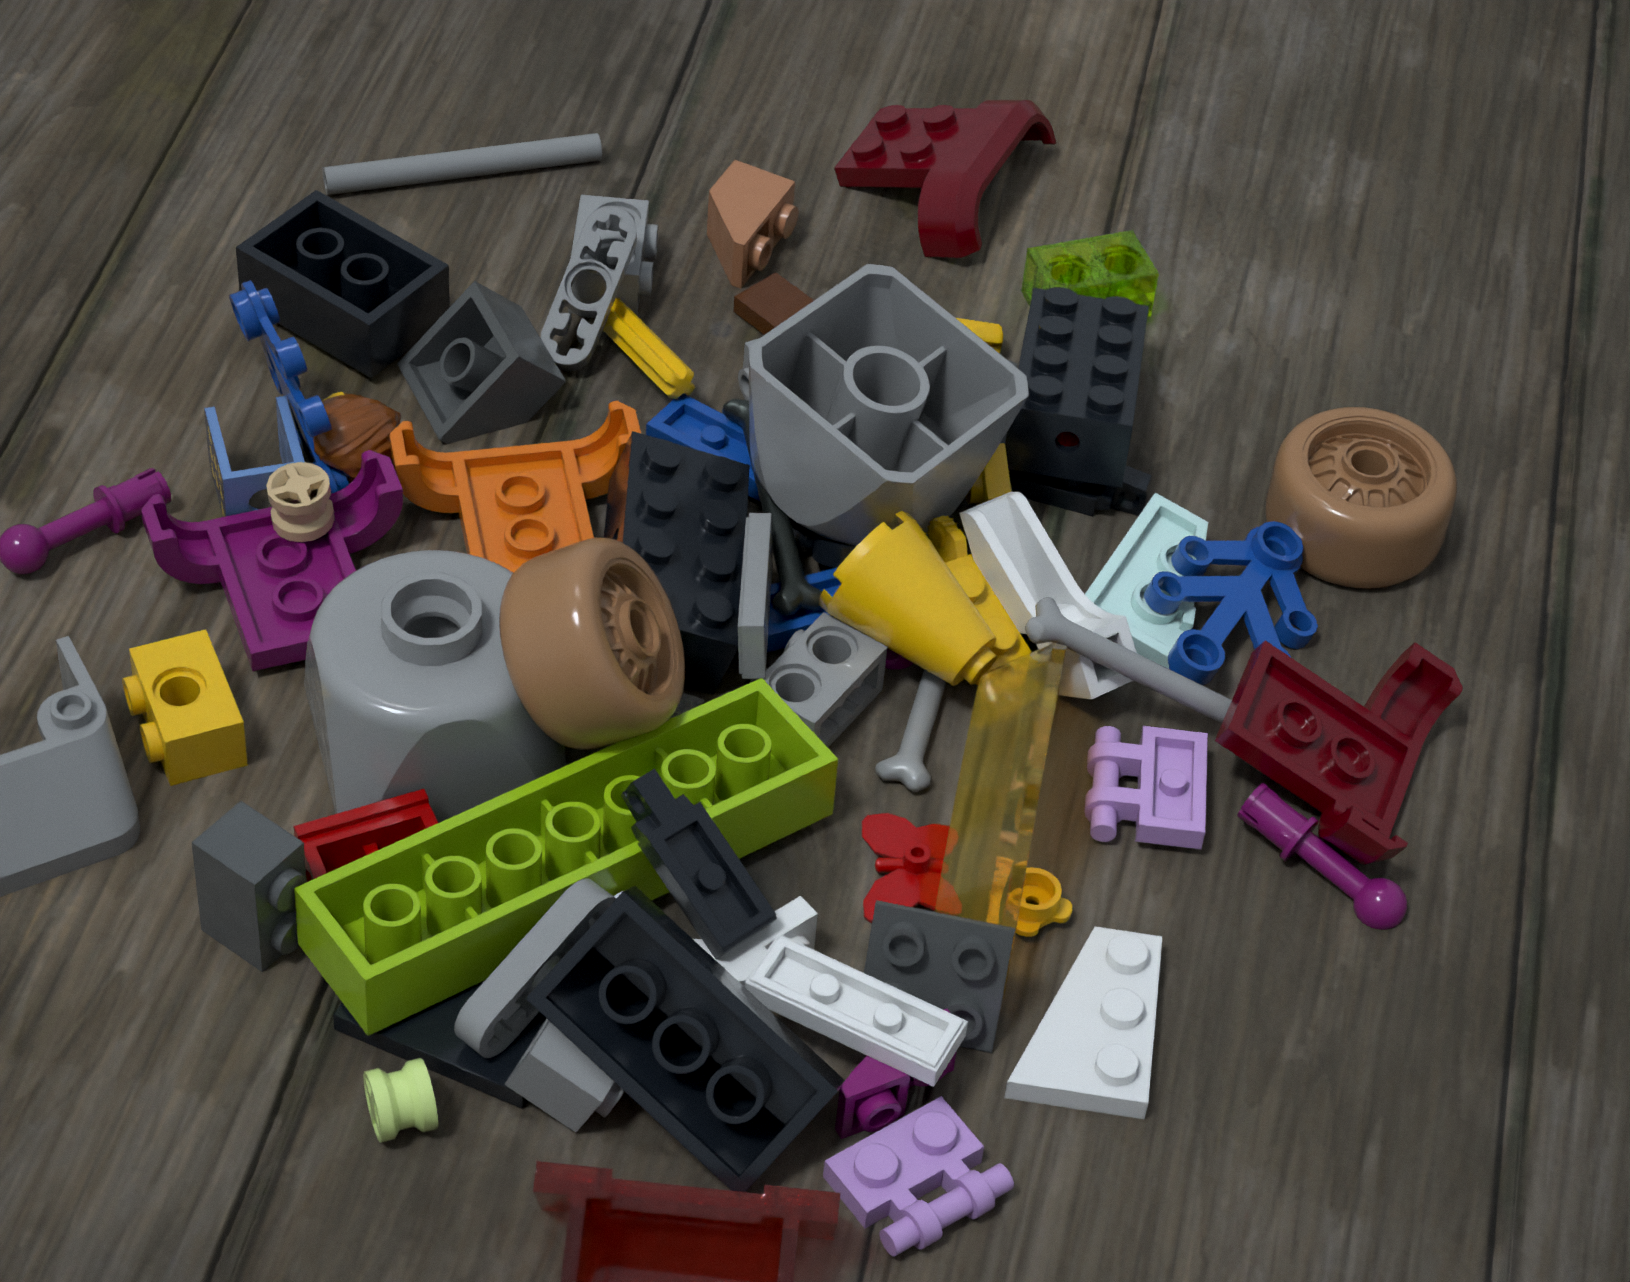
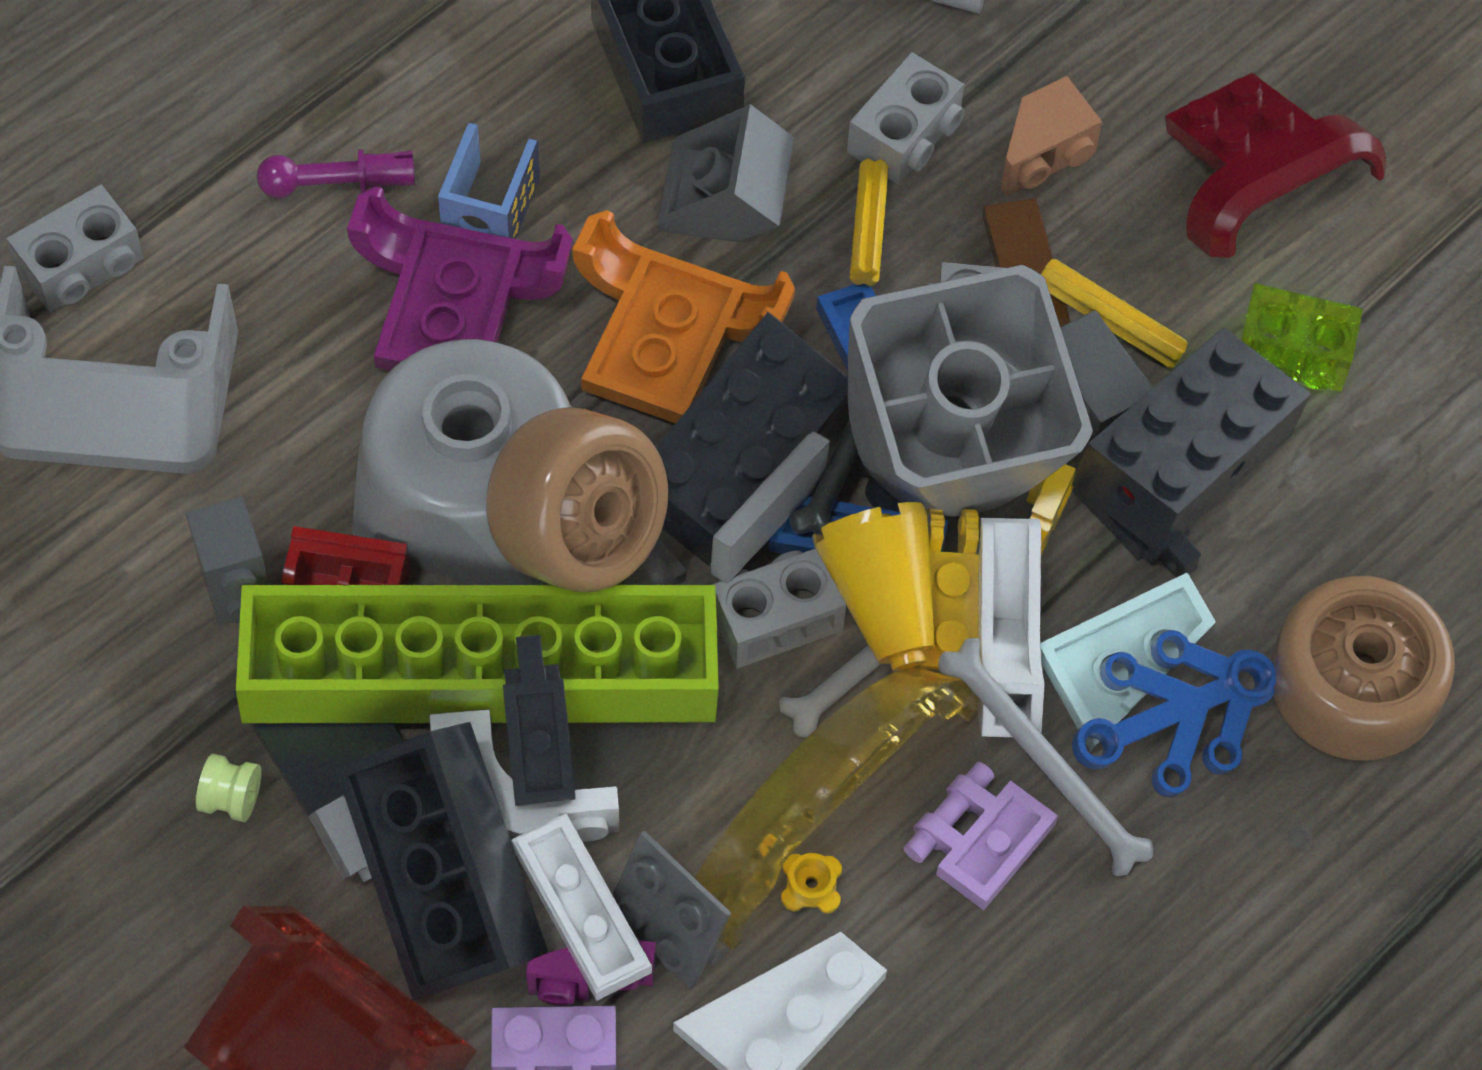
camera: 35 degrees right, 15 degrees up
yellow brick [122,629,248,786] -> none
blue plant [229,280,349,494] -> none
tan wheel [266,462,335,542] -> none
dark orange hair [313,392,401,484] -> none
light grey beam [454,878,616,1058] -> none
light grey beam [541,206,637,371] -> none
red piece [862,813,965,923] -> none
dark red piece [1215,640,1463,865] -> none
magenta pin [1237,783,1407,930] -> none

